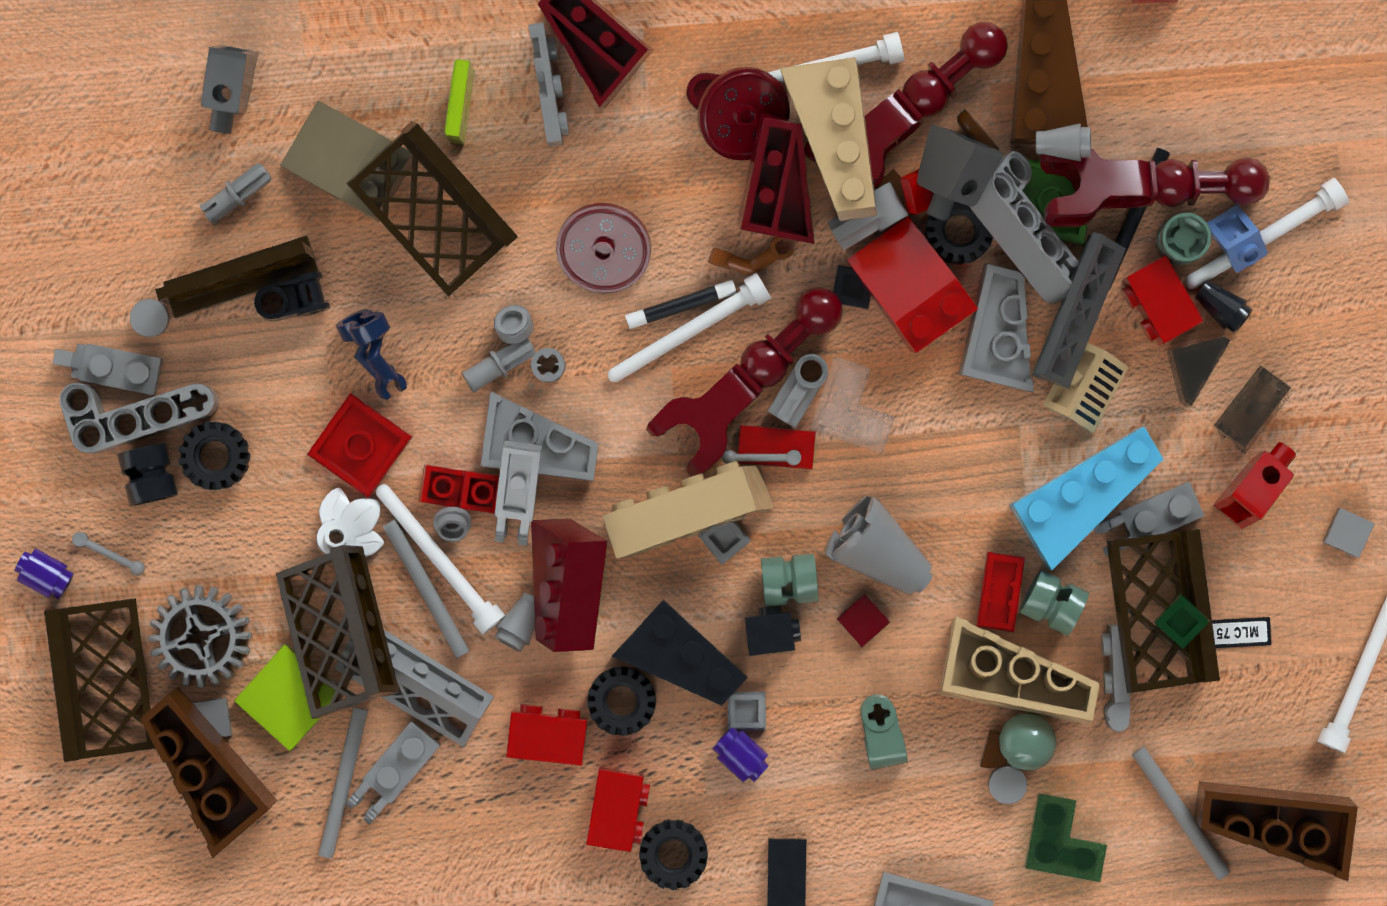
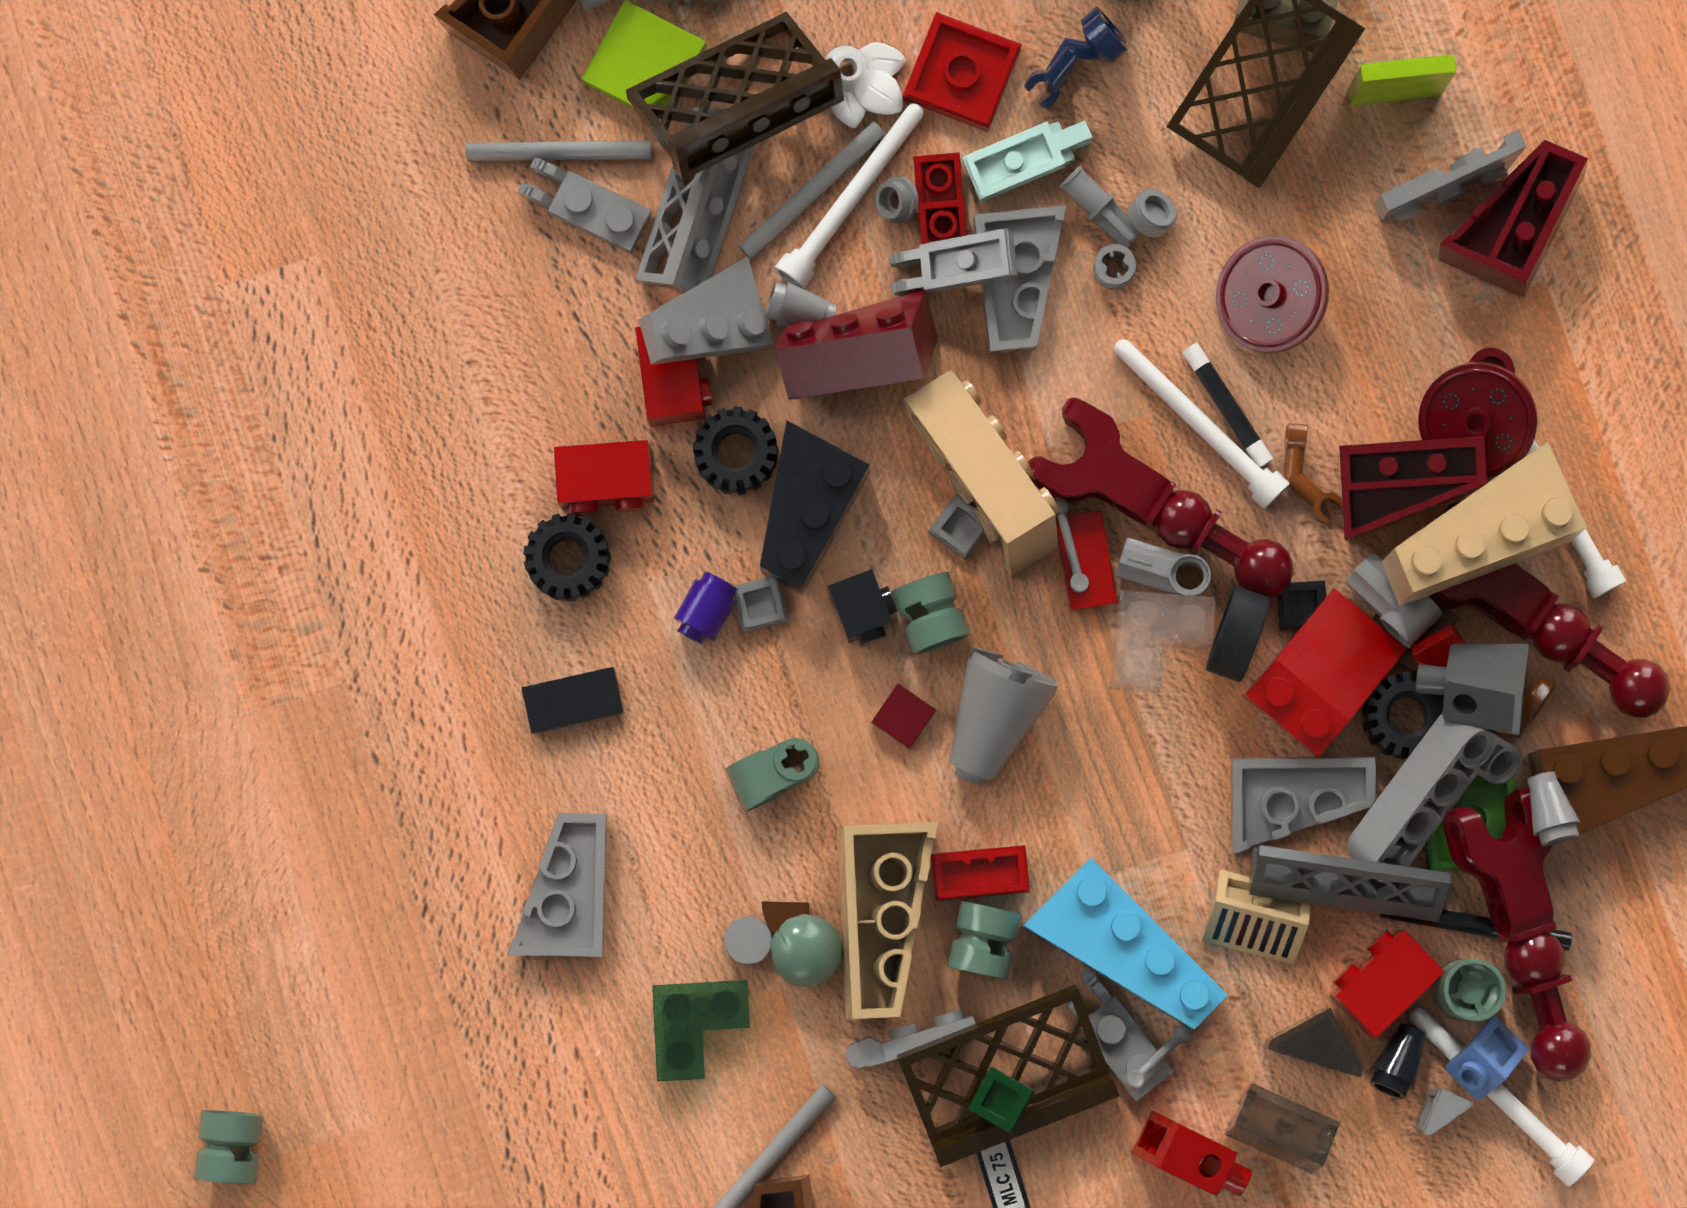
camera: 80 degrees right, 5 degrees down
none -> light grey wing [639,256,773,365]
none -> light aqua hinge [962,120,1093,203]
none -> light grey hinge [1123,1025,1192,1091]
none -> black tyre [1206,586,1271,682]
none -> light grey slope [1415,1087,1474,1136]

